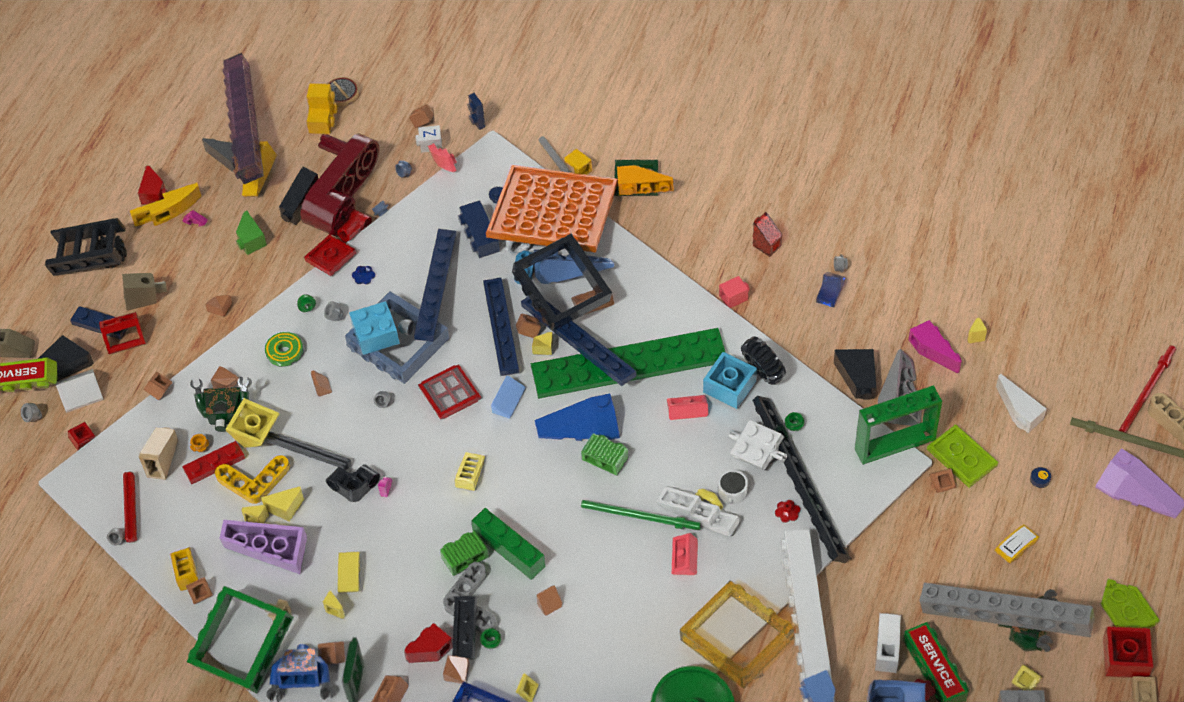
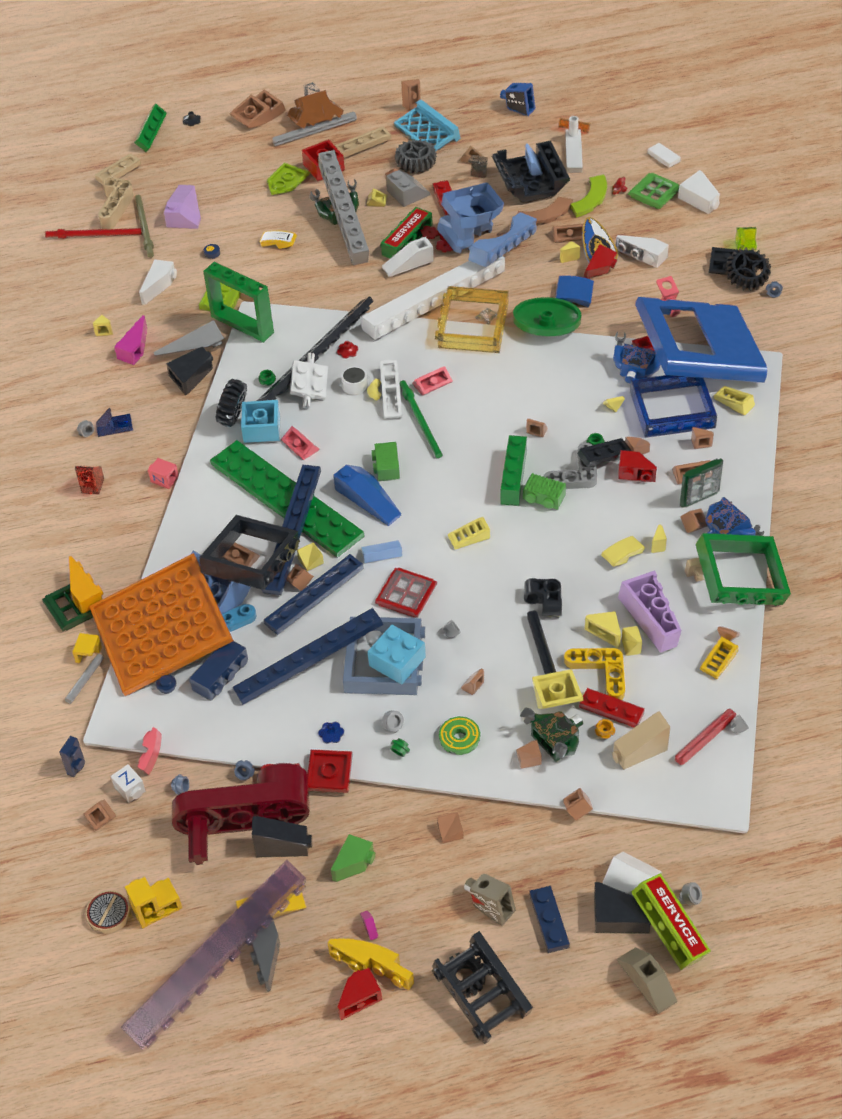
camera: 125 degrees left, 5 degrees down
red slope [68,422,95,451] -> none
red tile [99,312,146,354] -> none
dark pink tile [378,477,393,497] -> none

